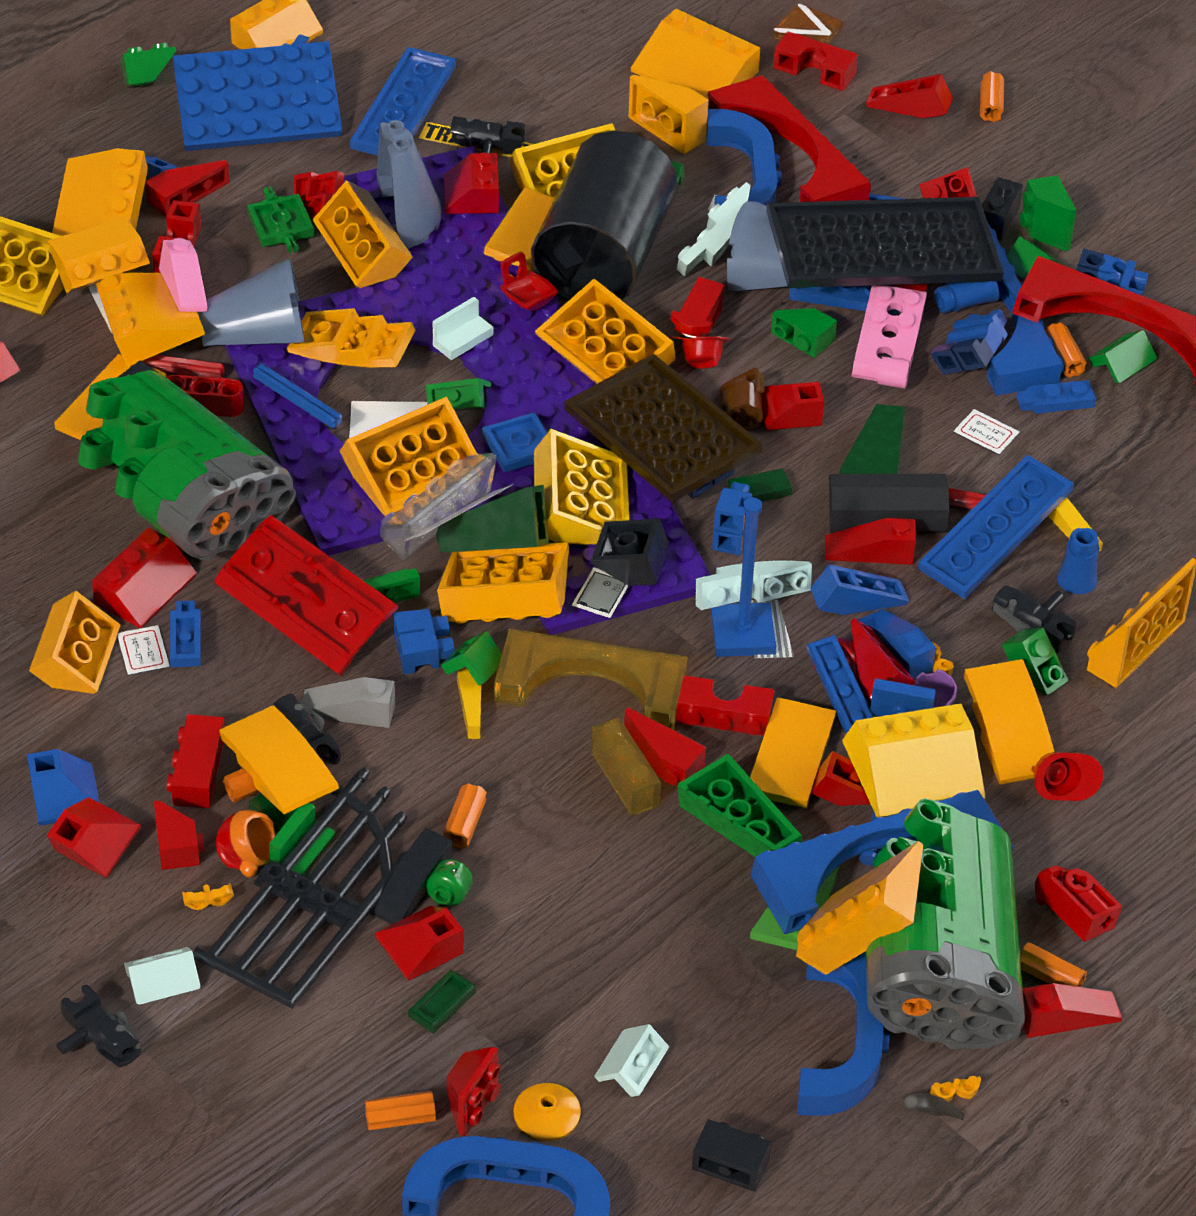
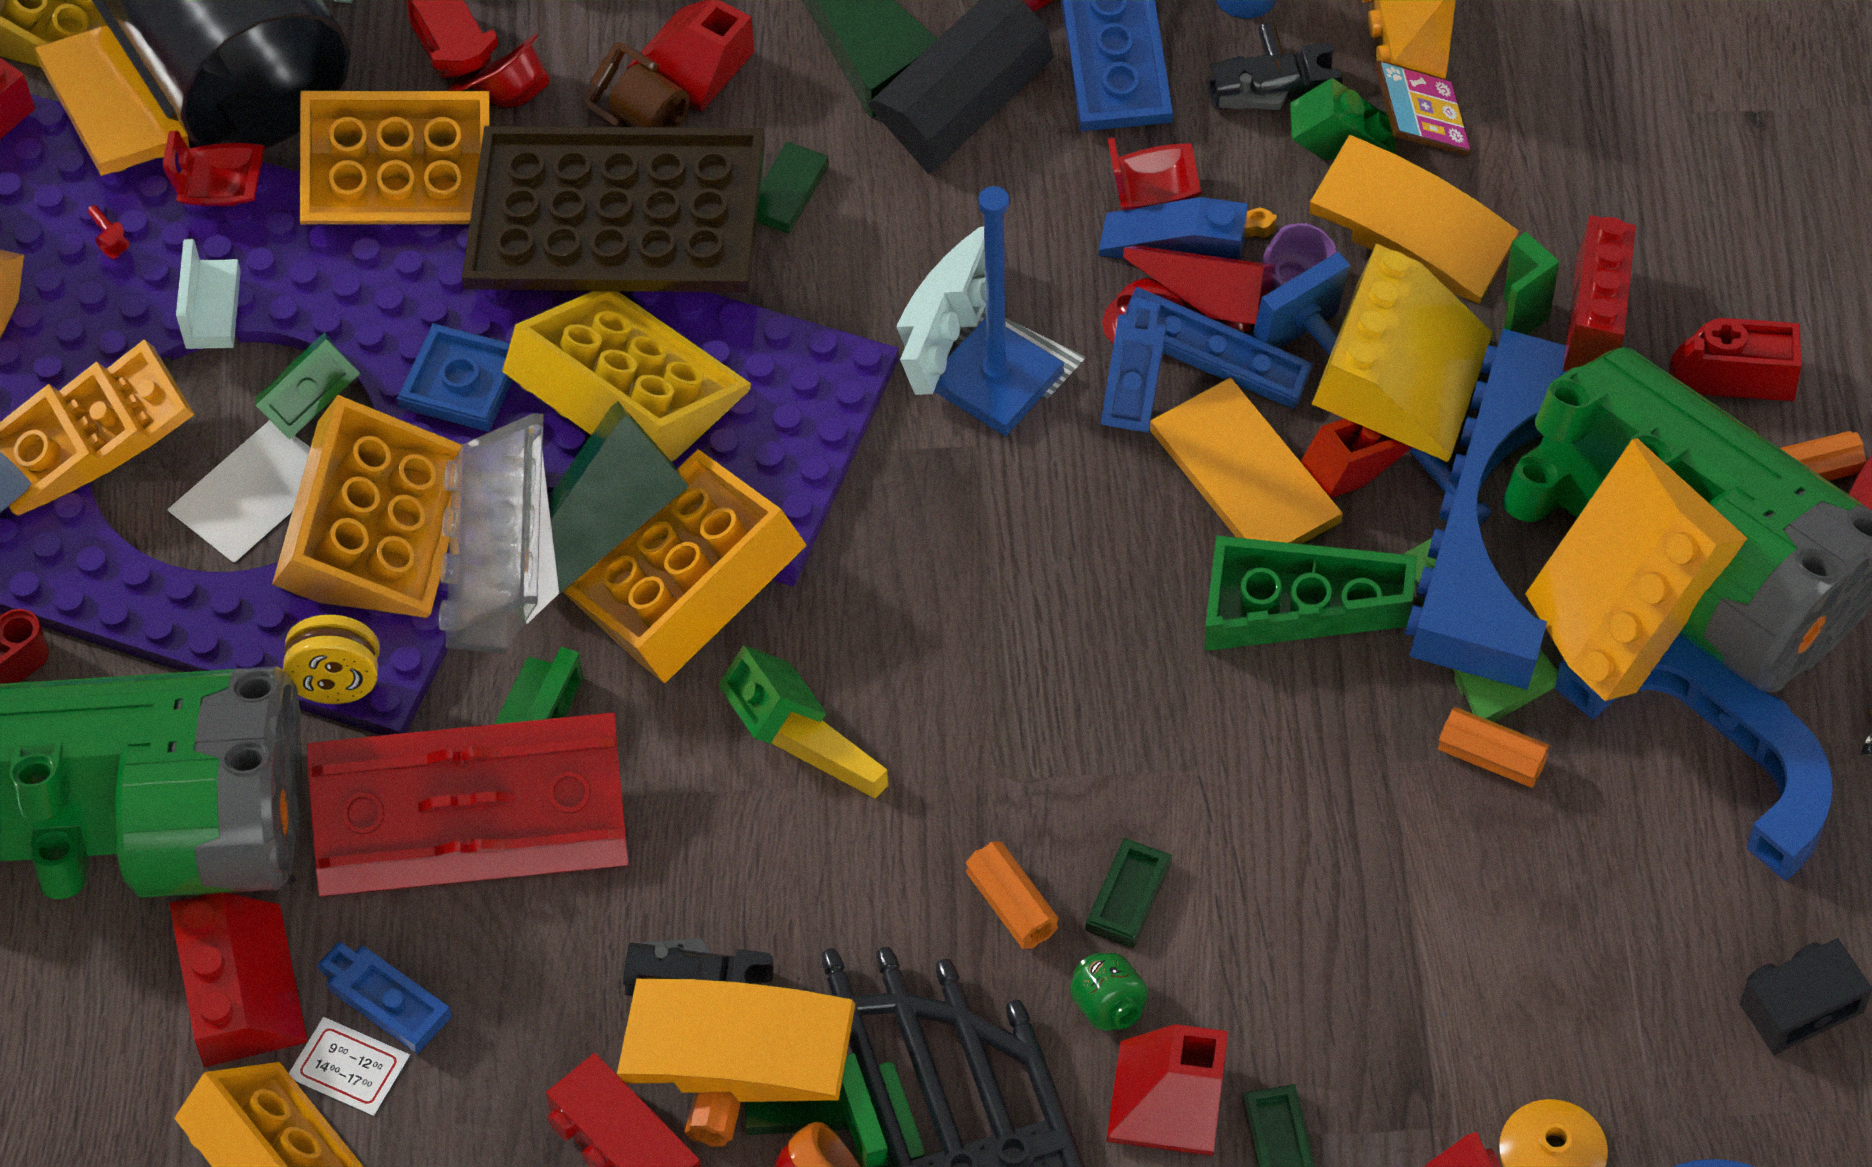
camera: 45 degrees left, 10 degrees up
blue axle [253,364,342,429] -> none
light grey slope [302,677,395,728] -> none
black slope [373,827,452,924] -> none
blue hips [393,609,454,675] -> none
clear yellow arch [494,629,688,730] -> none
light grey sticker [572,568,628,618] -> none
clear yellow brick [590,717,661,816] -> none
black slope [591,518,669,586] -> none
light aqua panel [594,1024,669,1097] -> none
red slope [624,707,706,786] -> none
red arch [676,675,774,736] -> none
blue hips [712,482,752,556] -> none
blue slope [810,564,909,615] -> none
red slope [825,518,916,565] -> none
red piece [1031,752,1103,801] -> none
none -> red hand [88,205,130,260]
none -> yellow head [283,615,380,704]
none -> dark green tile [1085,838,1172,948]
none -> blue hinge [1100,296,1167,433]
none -> red piece [1108,137,1202,210]
none -> piece [1375,60,1472,156]
none -> orange axle [1437,707,1550,788]
none -> green panel [1503,232,1560,335]
none -> red brick [1562,215,1636,372]

